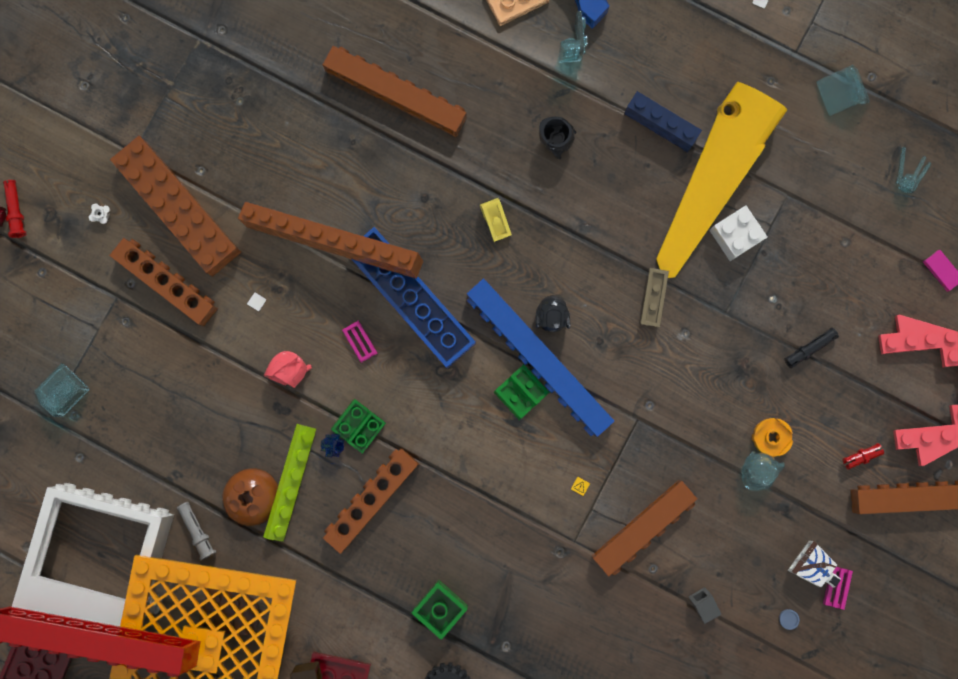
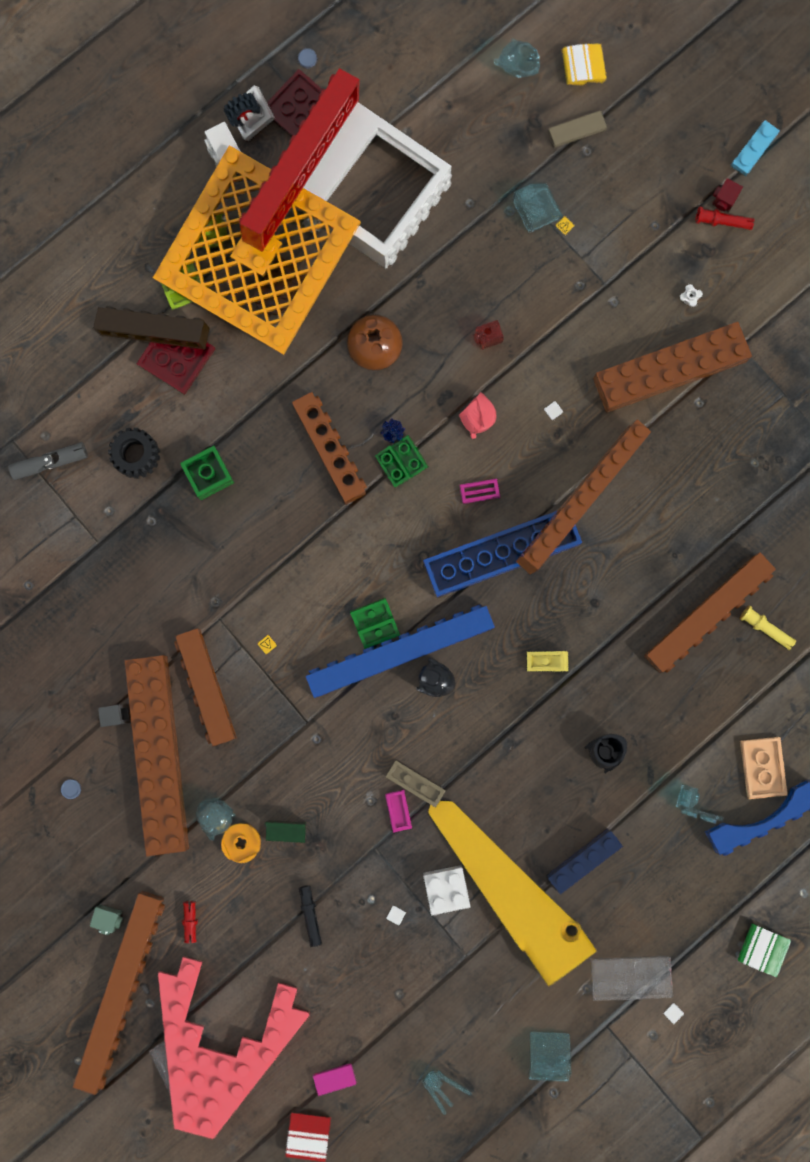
camera: 110 degrees right, 0 degrees up
dark orange brick [109,238,218,326] -> none
light grey pin [177,502,217,561] -> none
lime plate [263,424,316,541] -> none
torso [788,541,841,588] -> none
dark pink tile [823,567,853,610] -> none
none -> sand green brick [90,904,123,935]
none -> dark orange brick [125,655,189,856]
none -> dark green panel [265,820,306,843]
none -> dark pink tile [385,790,412,832]
none -> white sticker [387,906,406,925]
none -> clear red brick [473,320,504,350]
none -> yellow sticker [556,217,574,235]
none -> clear plate [591,956,673,1001]
none -> light yellow pin [739,605,796,650]

